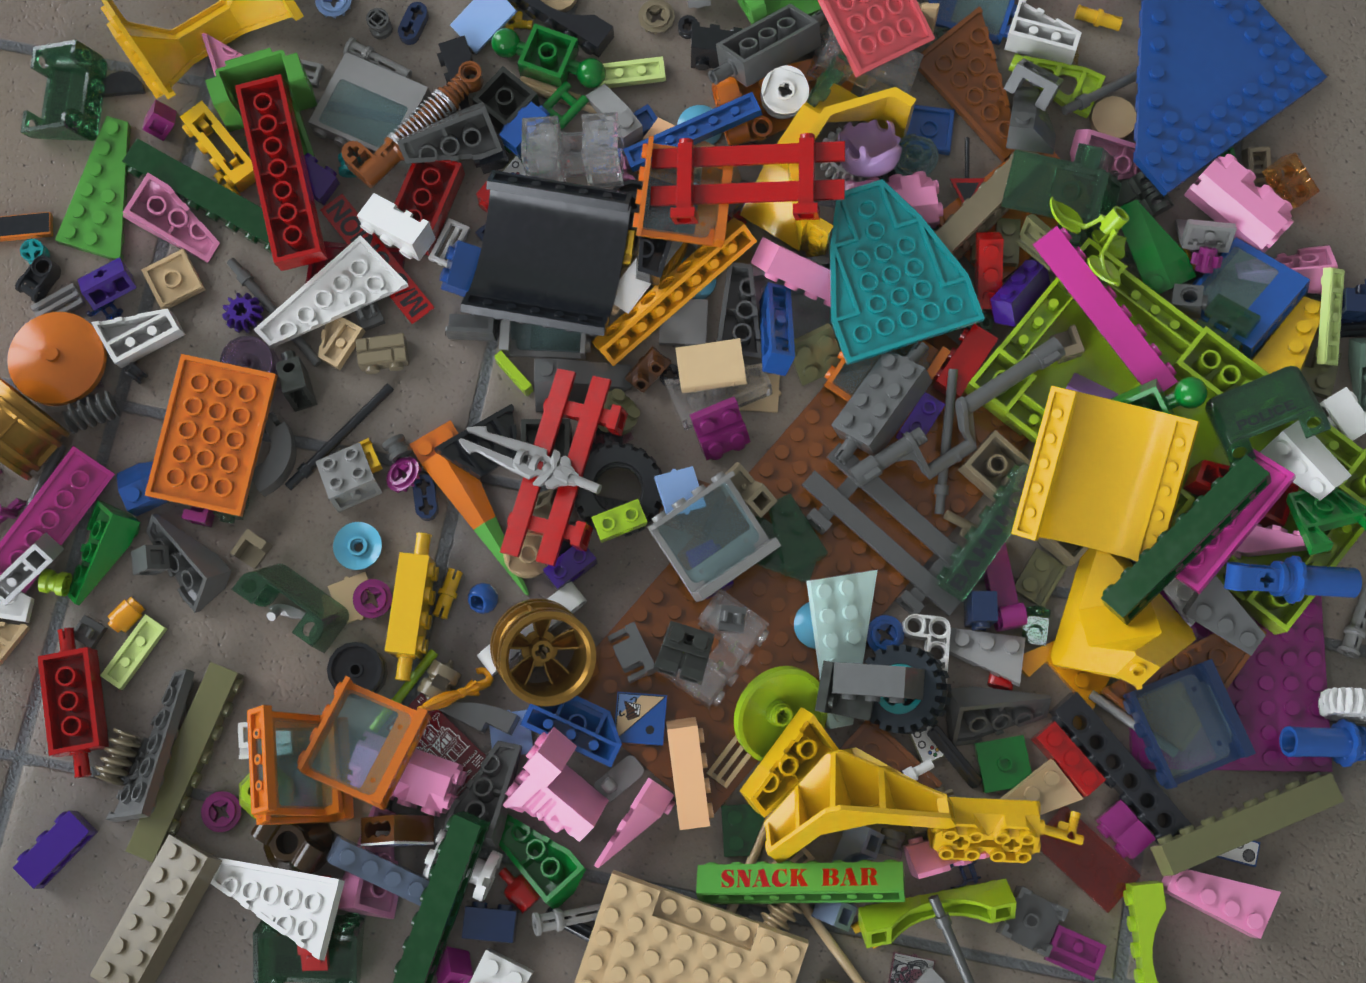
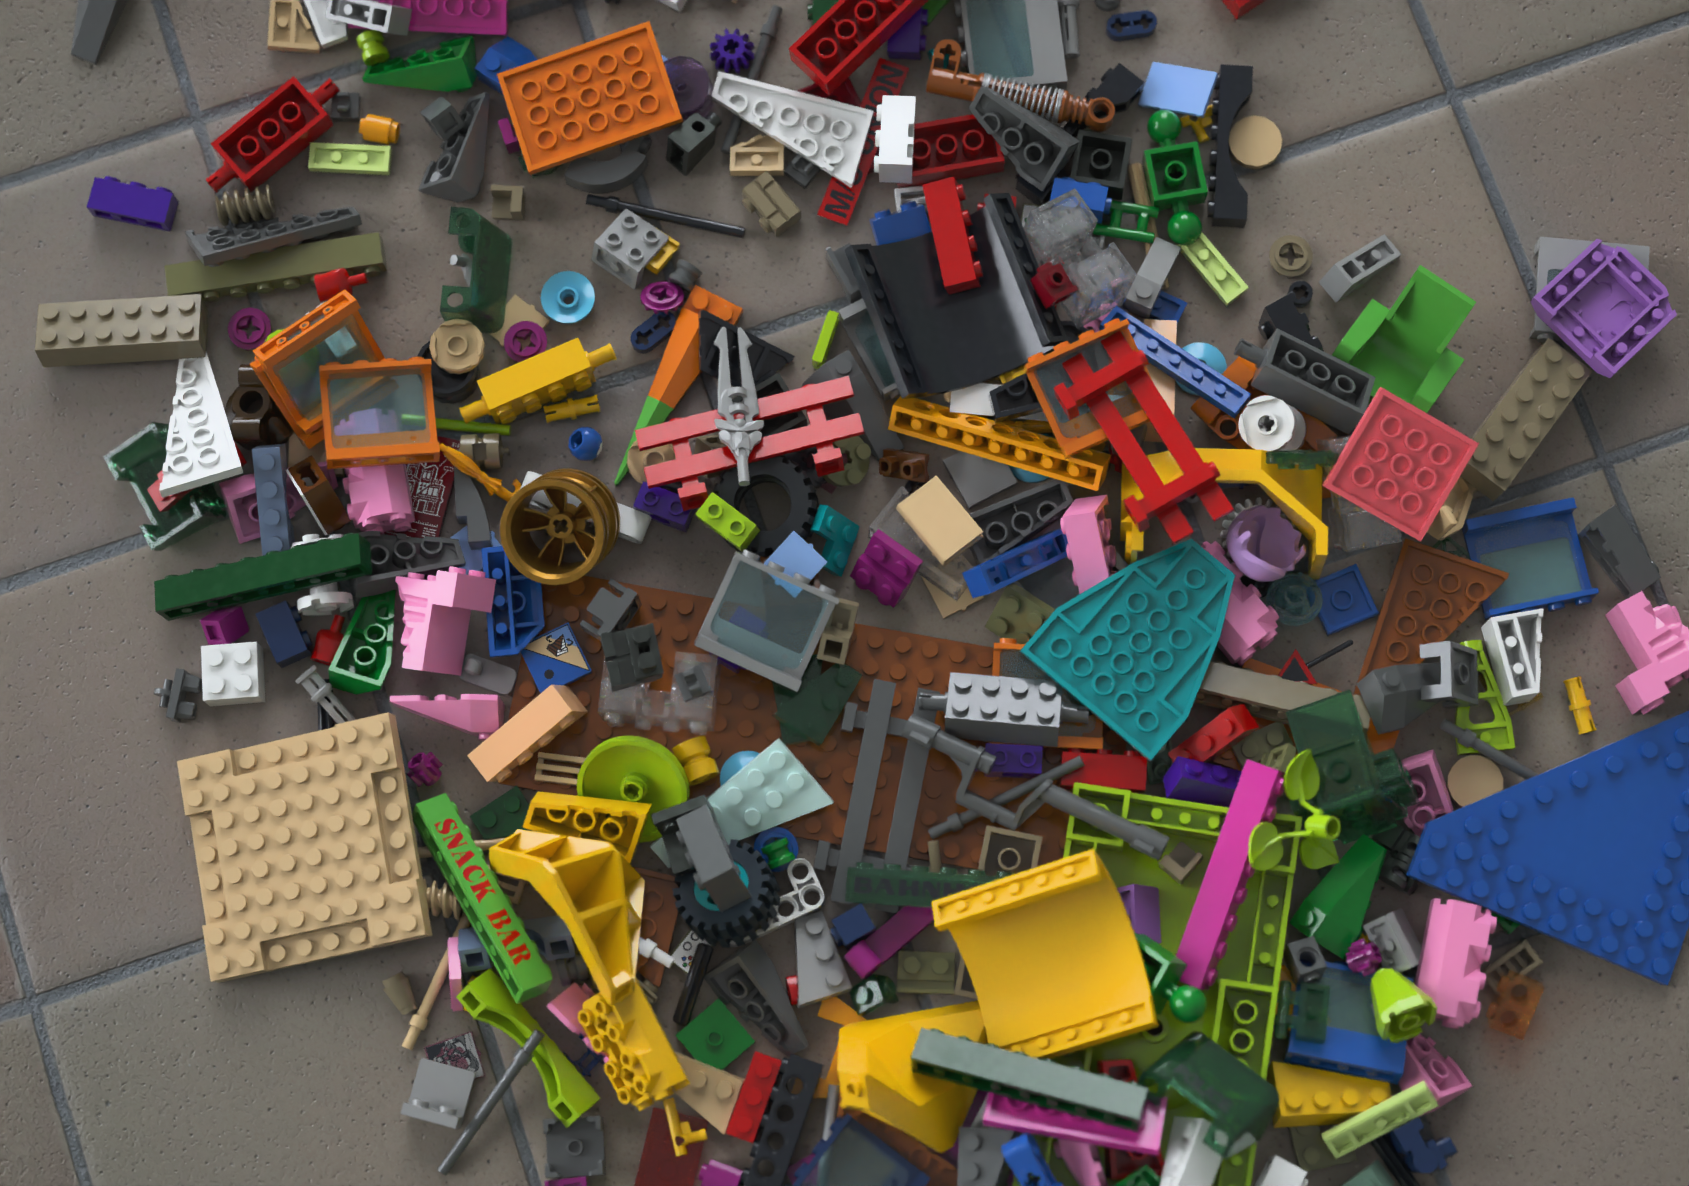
camera: 65 degrees right, 0 degrees up
none -> red piece [314,268,368,303]
none -> magenta gear [407,752,443,787]
none -> tan tile [429,319,485,374]
none -> bright pink tile [447,937,463,1011]
none -> yellow wheel [672,736,720,786]
none -> green wheel [761,837,795,869]
none -> teal plate [810,504,860,577]
none -> red brick [922,177,983,294]
none -> dark red brick [1030,261,1078,309]
none -> lime cone [1370,968,1437,1043]

